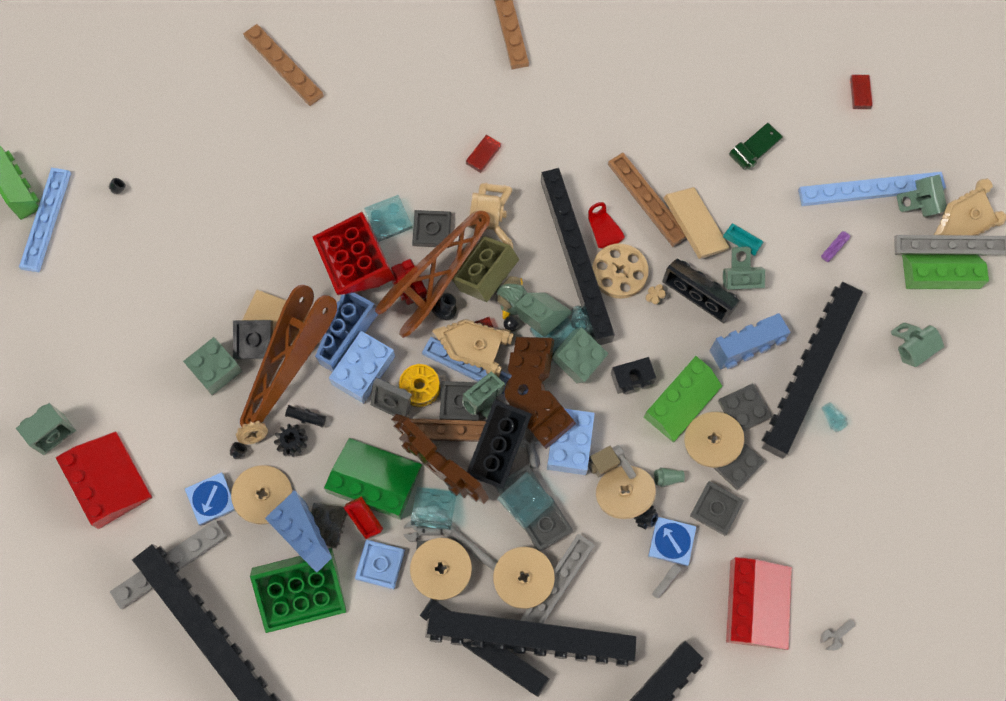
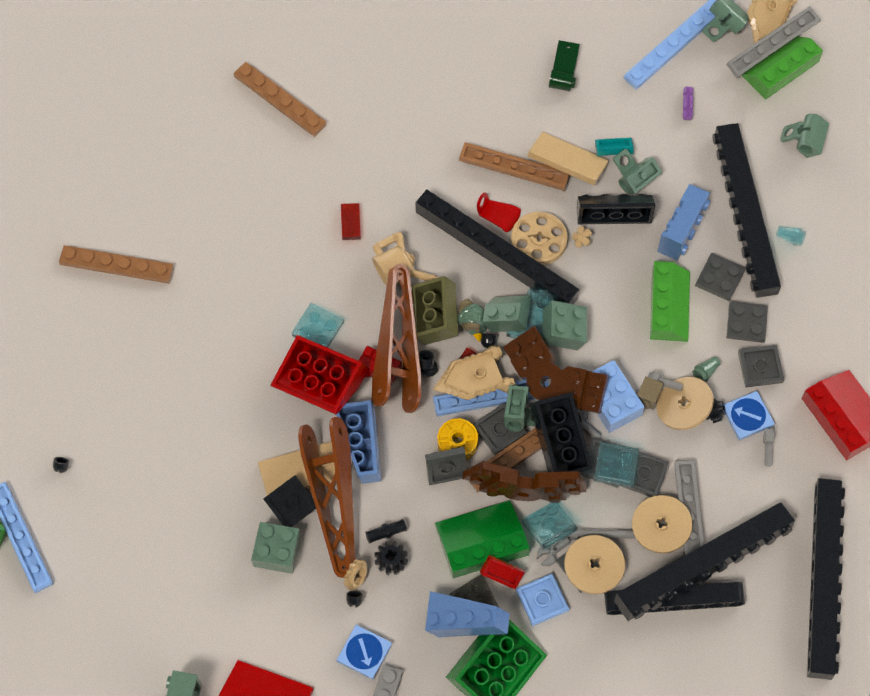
camera: 35 degrees left, 5 degrees down
tan piece [231,465,292,525] -> none
light blue brick [329,331,395,404] -> none
dark grey tile [412,210,451,248] -> none
black brick [611,357,656,394] -> none
tan piece [684,412,744,468] -> none

